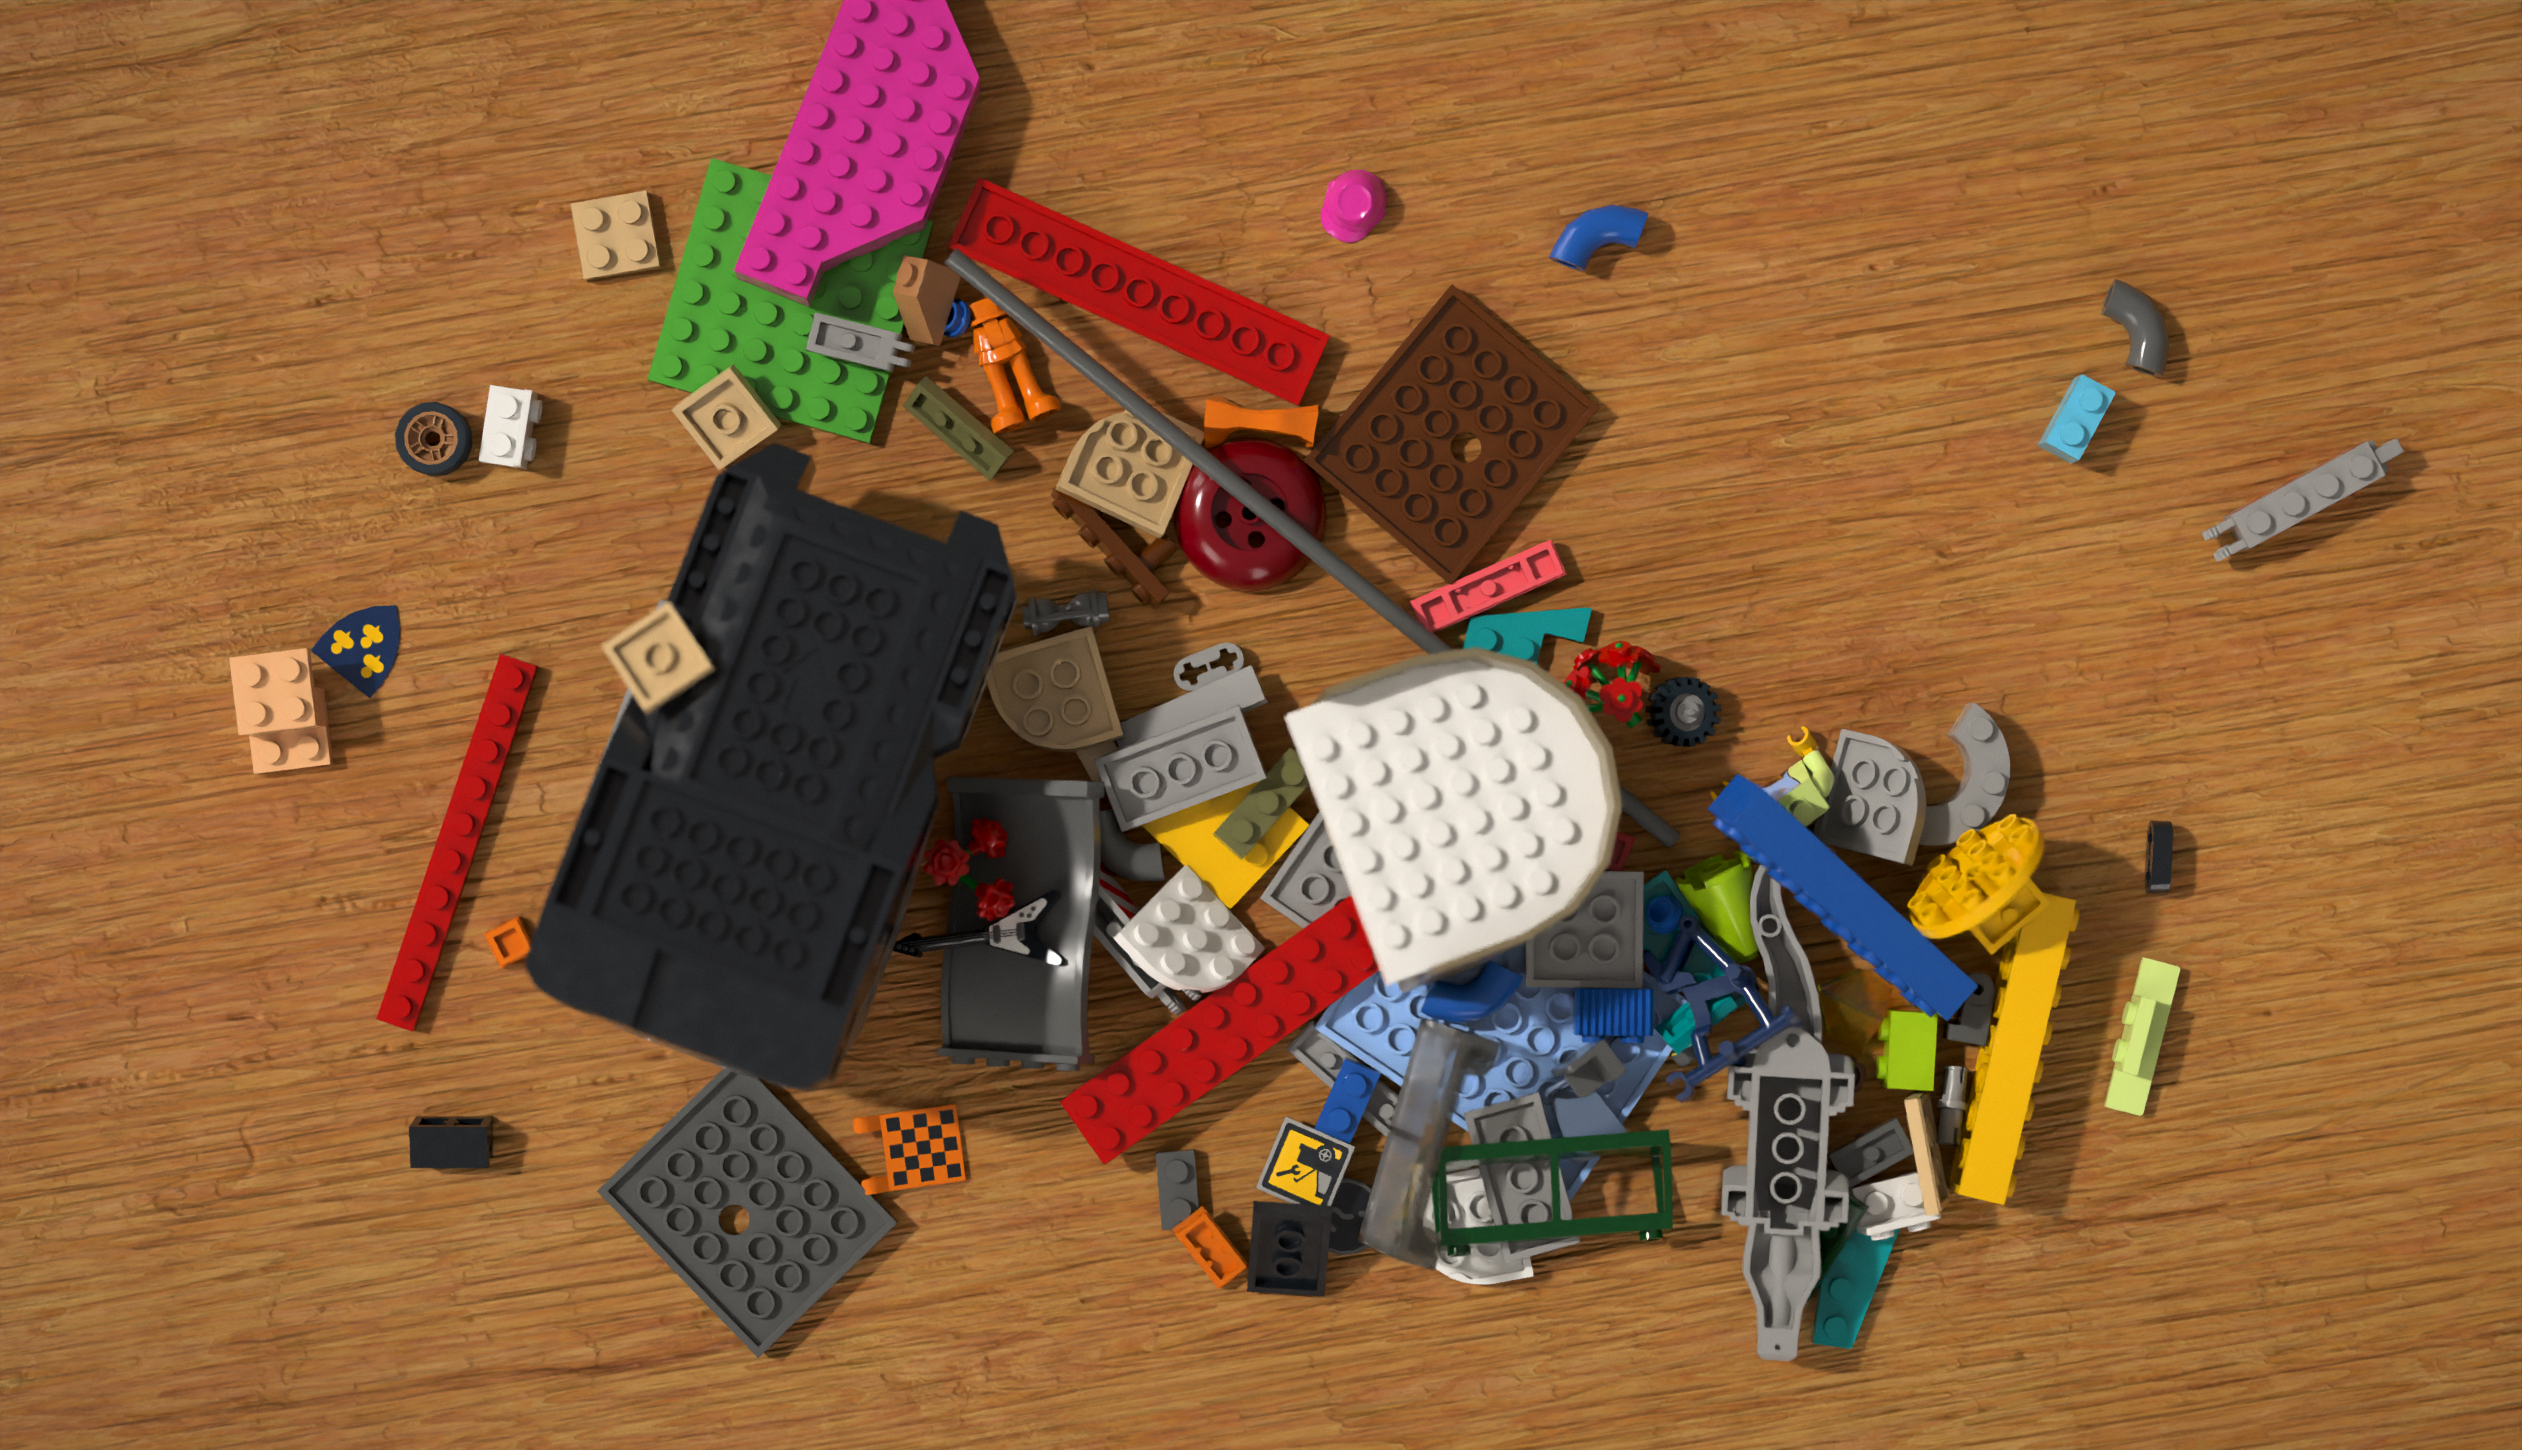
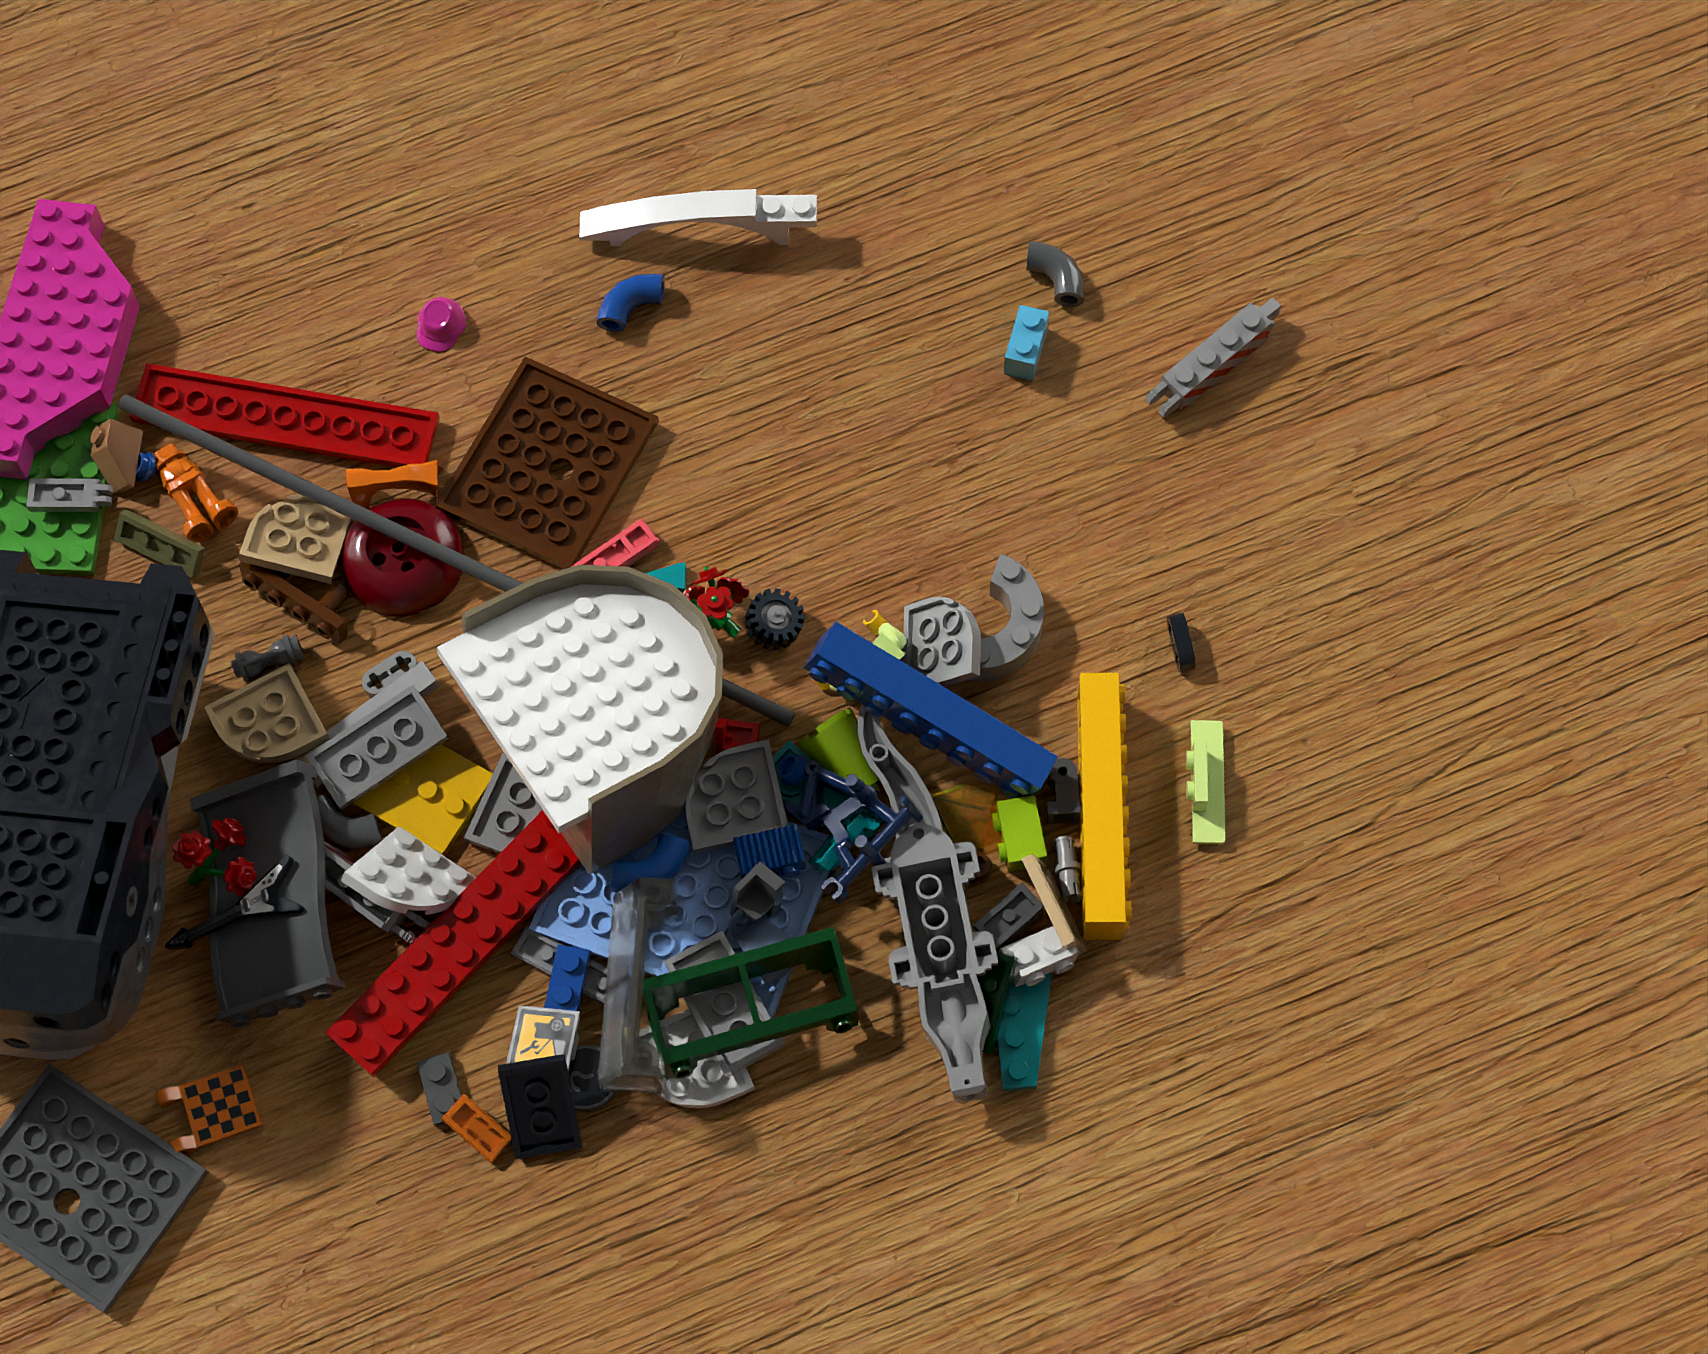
camera: 10 degrees left, 20 degrees down
olive plate [1212,748,1310,860] -> none
yellow bracket [1907,814,2051,955] -> none
none -> white slope [579,189,817,246]

